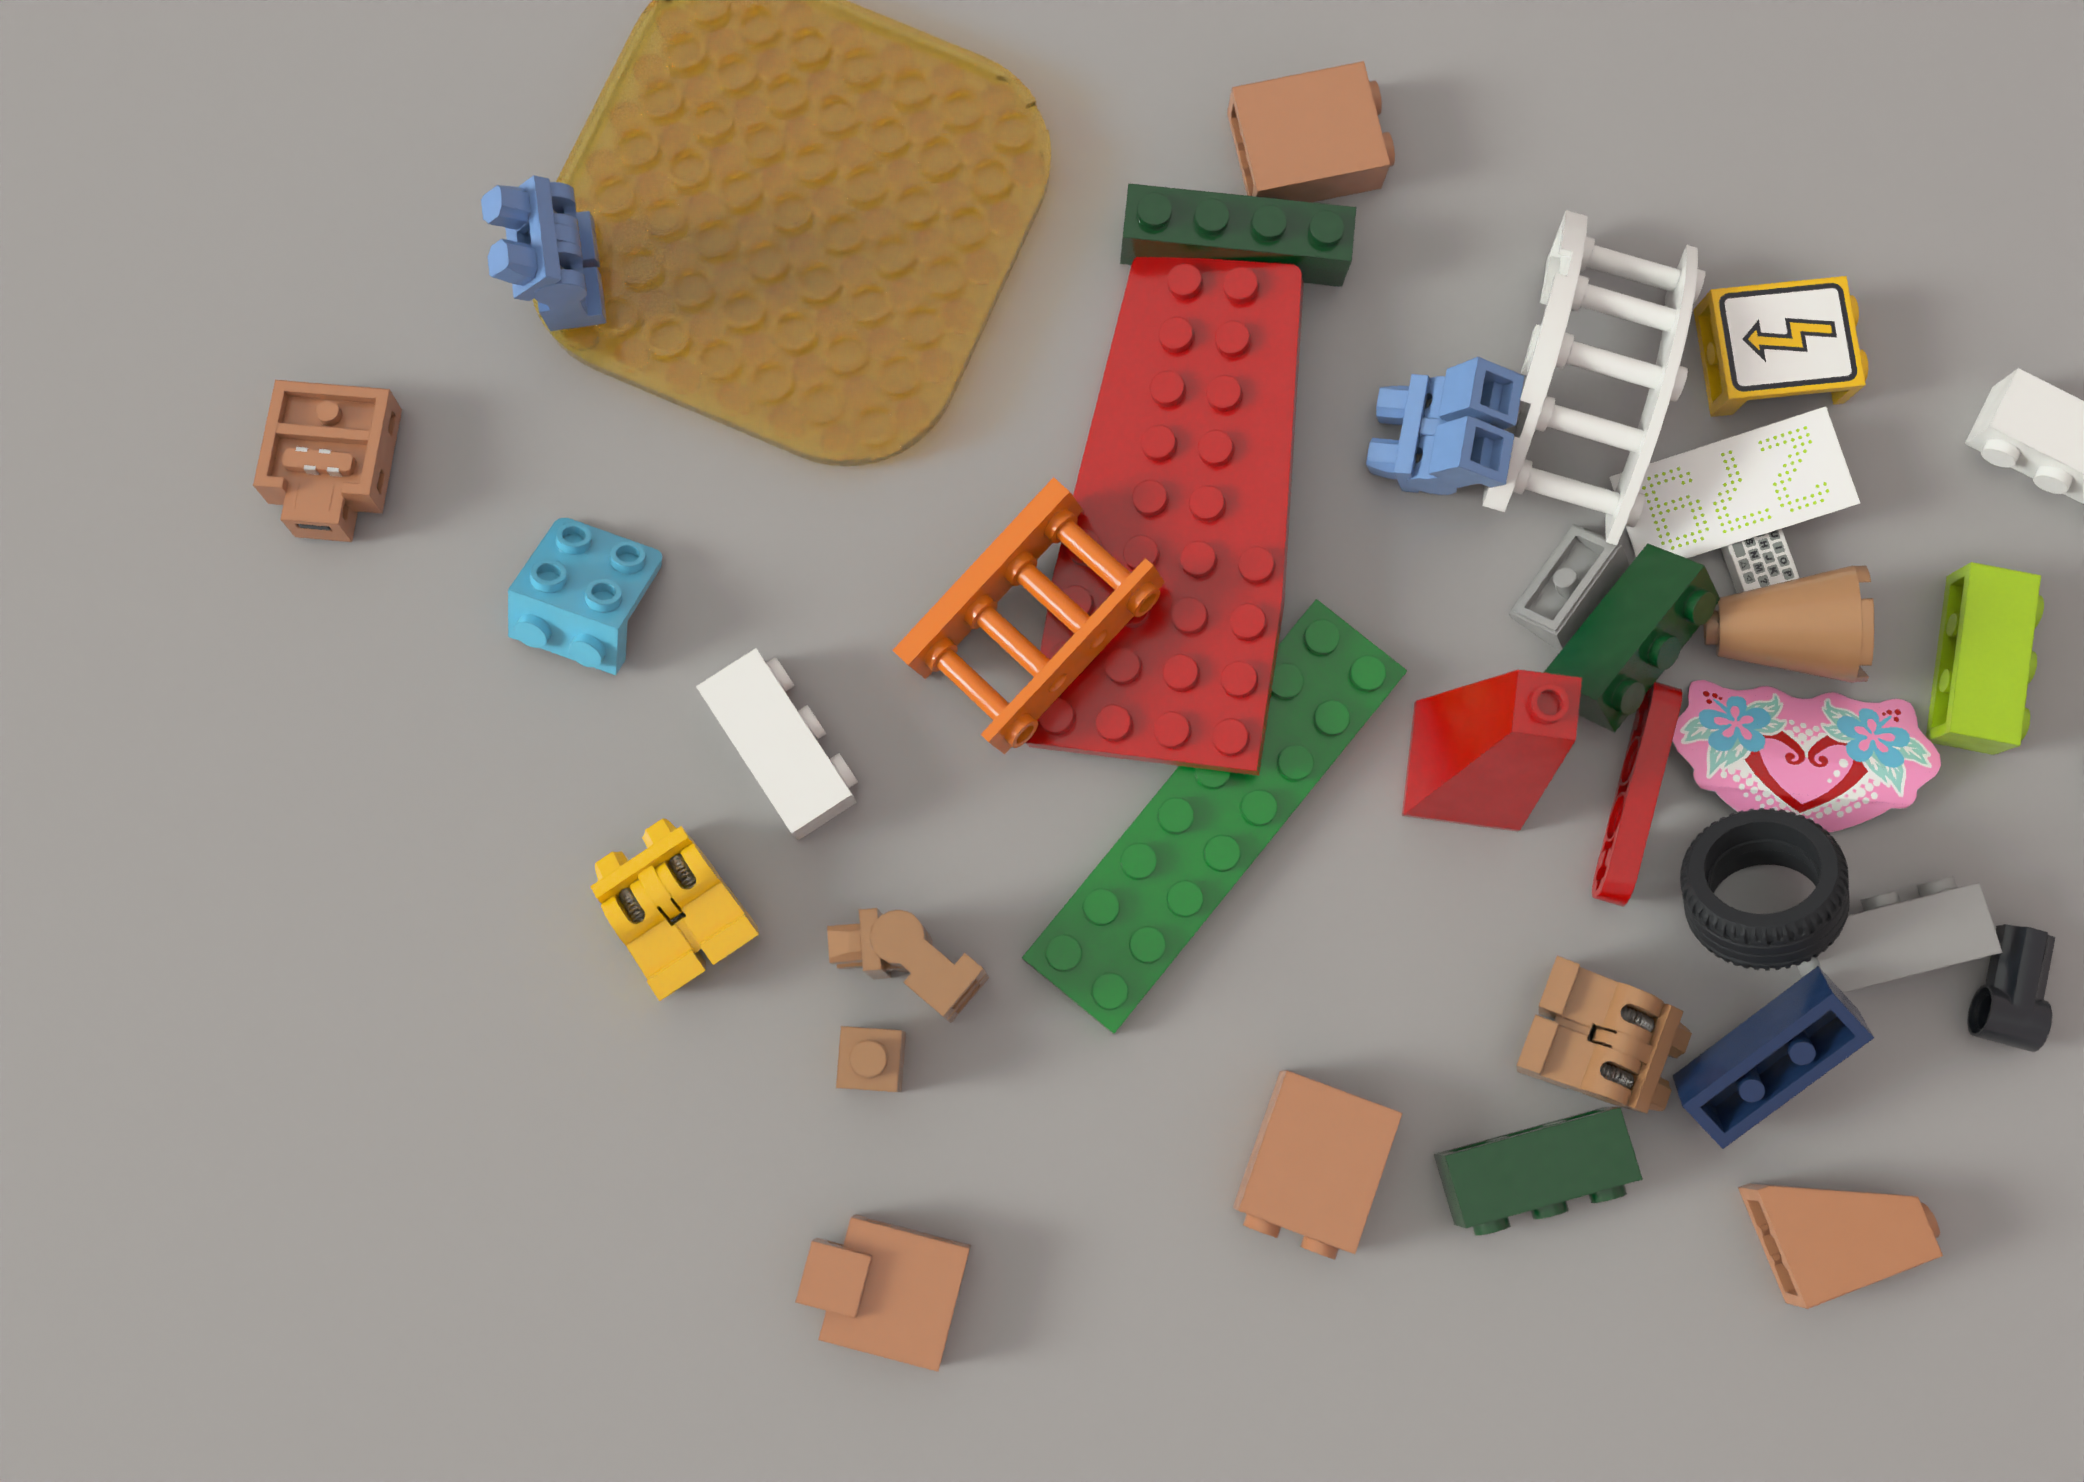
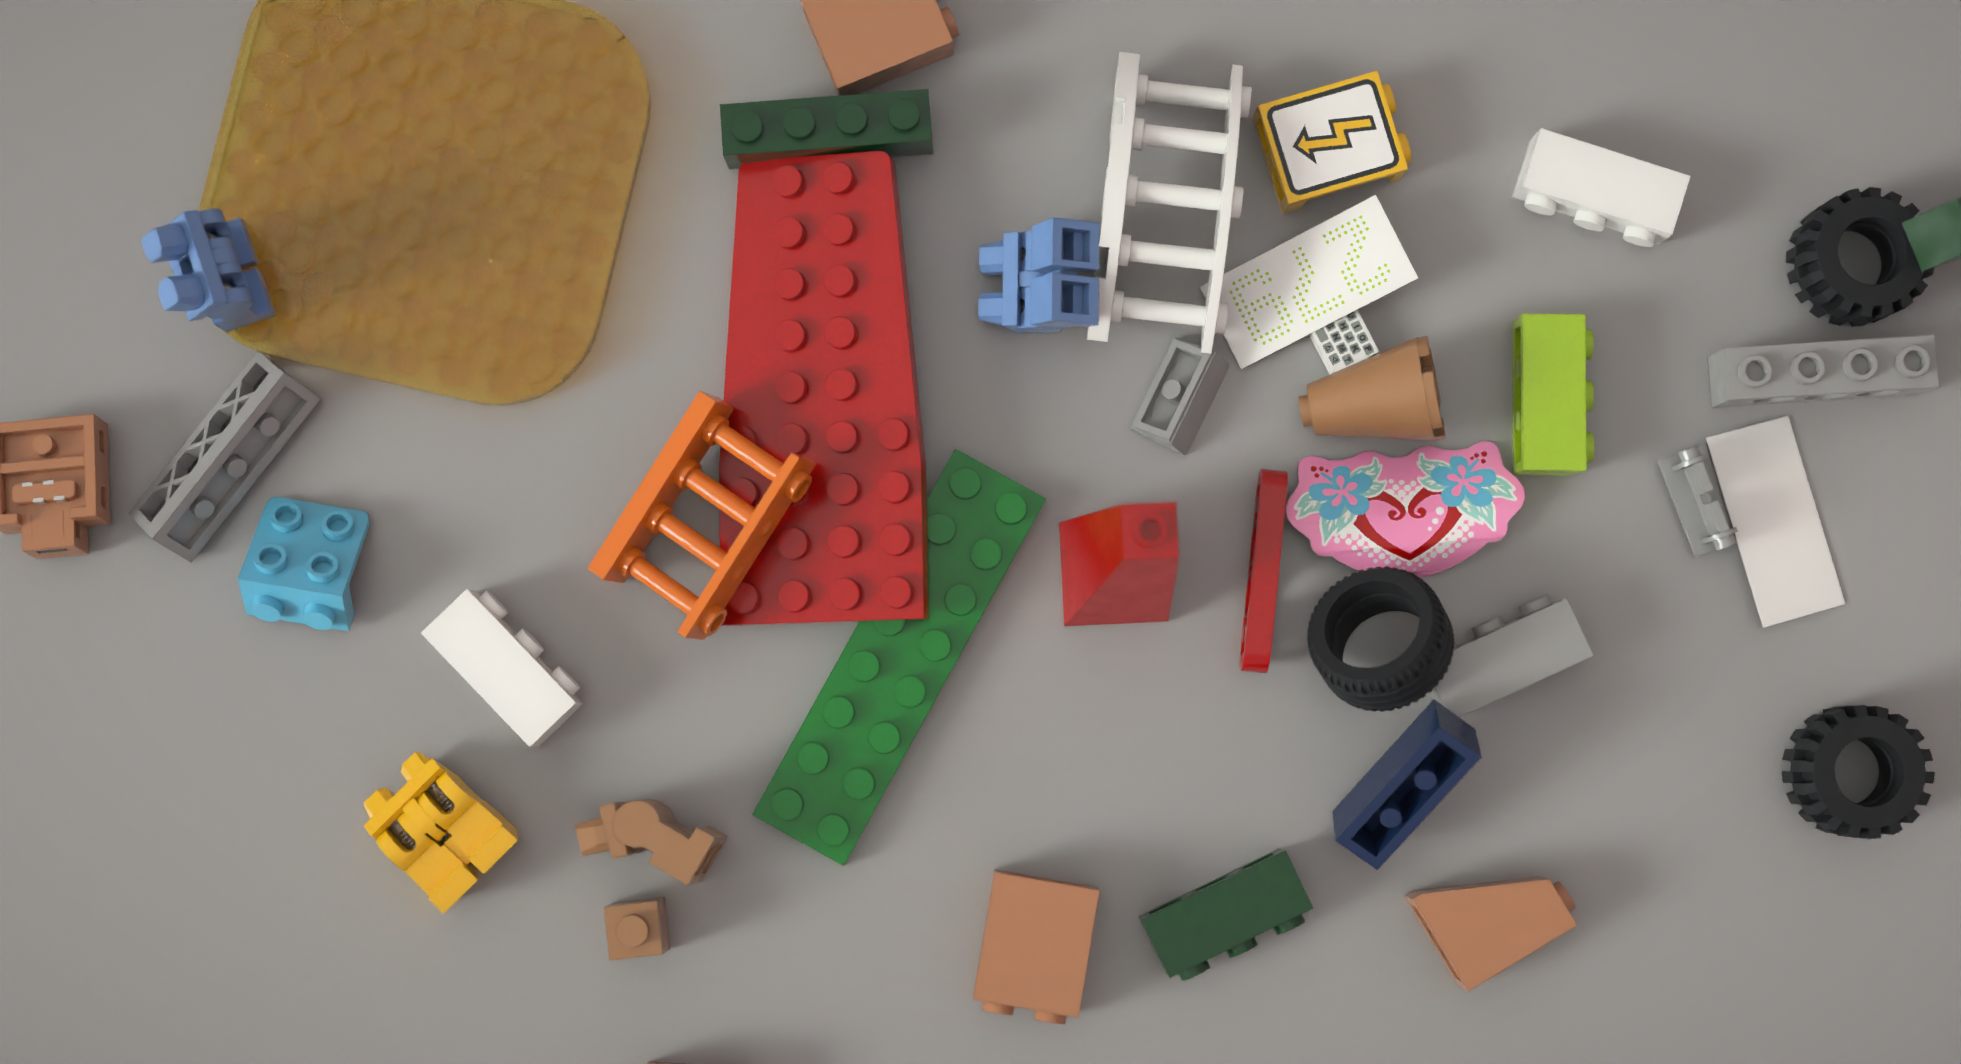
camera: 10 degrees left, 5 degrees up
medium nougat hips [1517,955,1692,1114] -> none
dark green brick [1543,543,1721,733] -> none
black piece [1967,924,2056,1052] -> none
none -> light grey fence [129,350,321,563]

